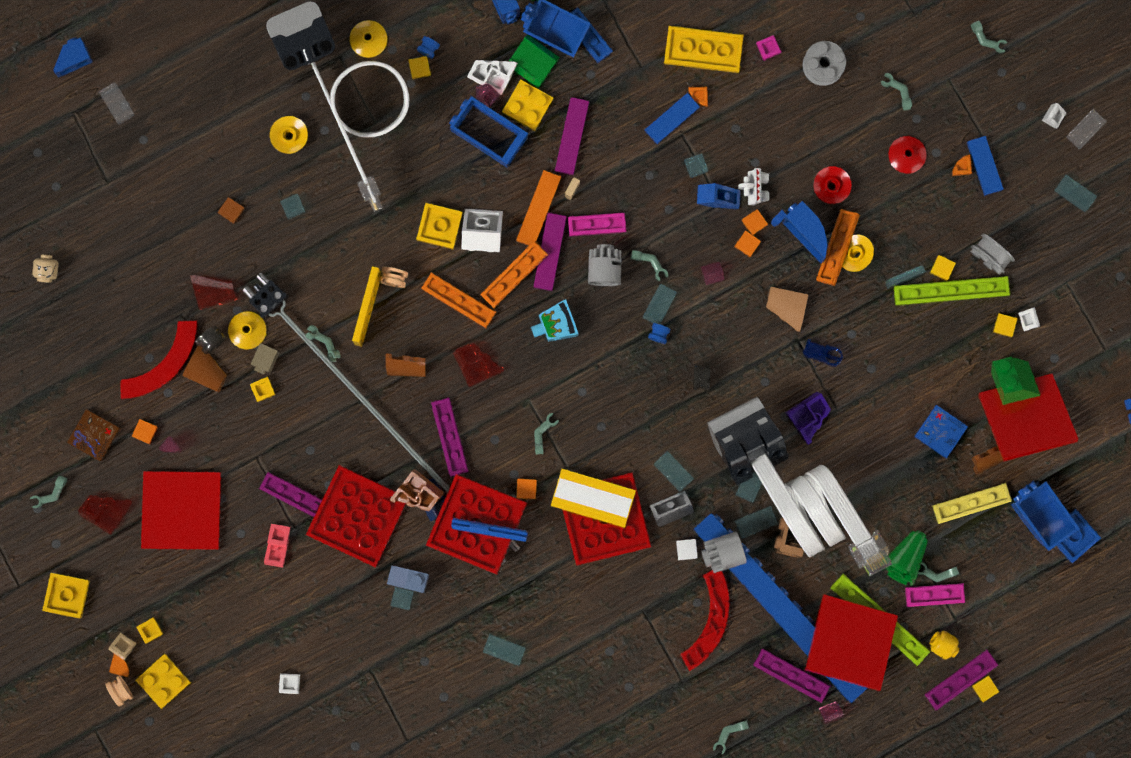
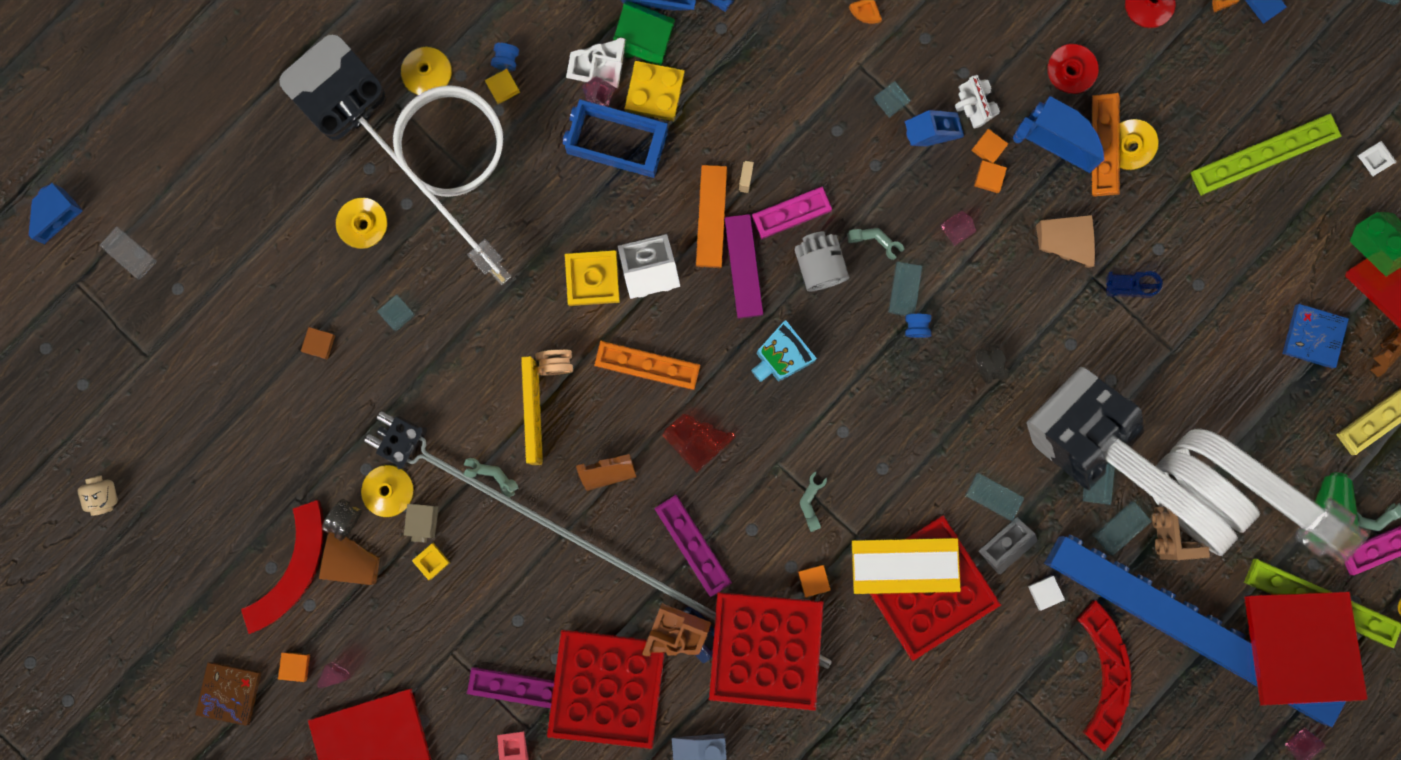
camera: 15 degrees left, 0 degrees up
clear red slope [190,275,238,310] -> none
blue axle [451,518,528,542] -> none
orange tile [480,241,548,308] -> none
magenta tile [555,97,589,175] -> none
blue tile [645,93,700,145] -> none
light grey gear [701,531,747,573] -> none
magenta tile [753,649,830,703] -> none
dark purple slope [785,392,831,445] -> none
clear light blue tile [885,266,925,289] -> none
yellow tile [930,255,956,281] -> none
light grey wheel [970,233,1015,275] -> none
yellow tile [993,313,1017,337] -> none

